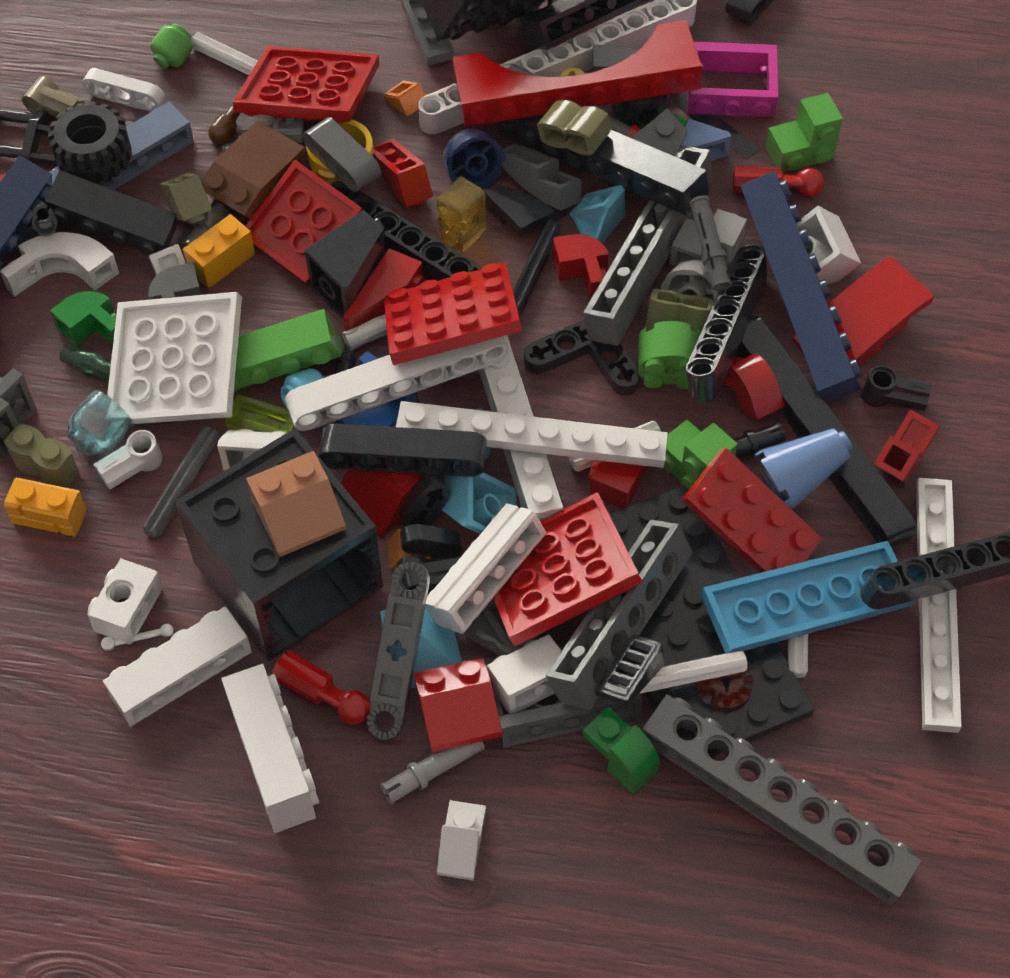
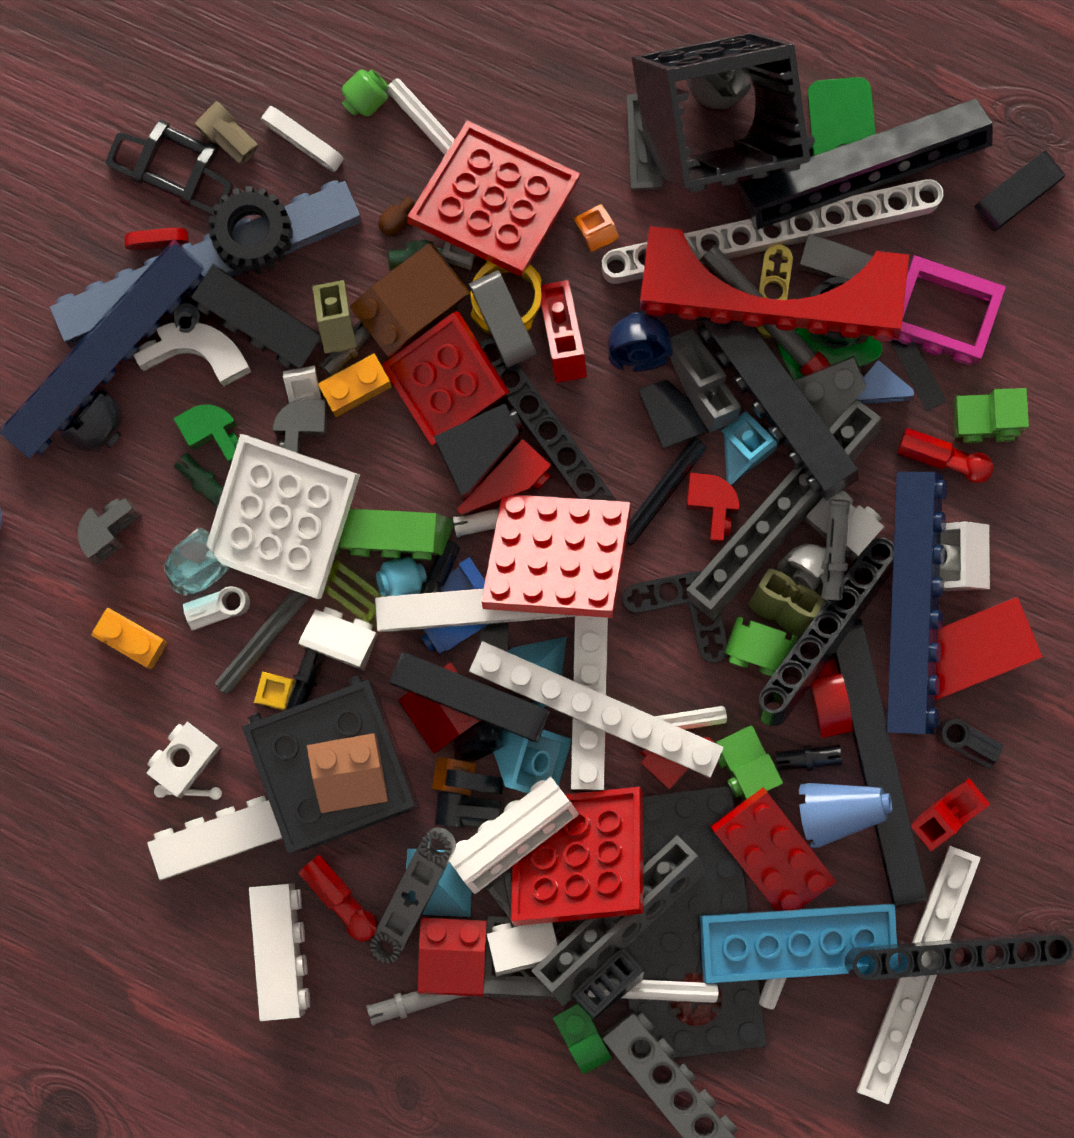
camera: 20 degrees right, 25 degrees up
olive brick [4,424,79,488] -> none
clear yellow brick [437,176,486,253] -> none
white slope [437,800,486,881] -> none
olive brick [537,100,611,155] -> none

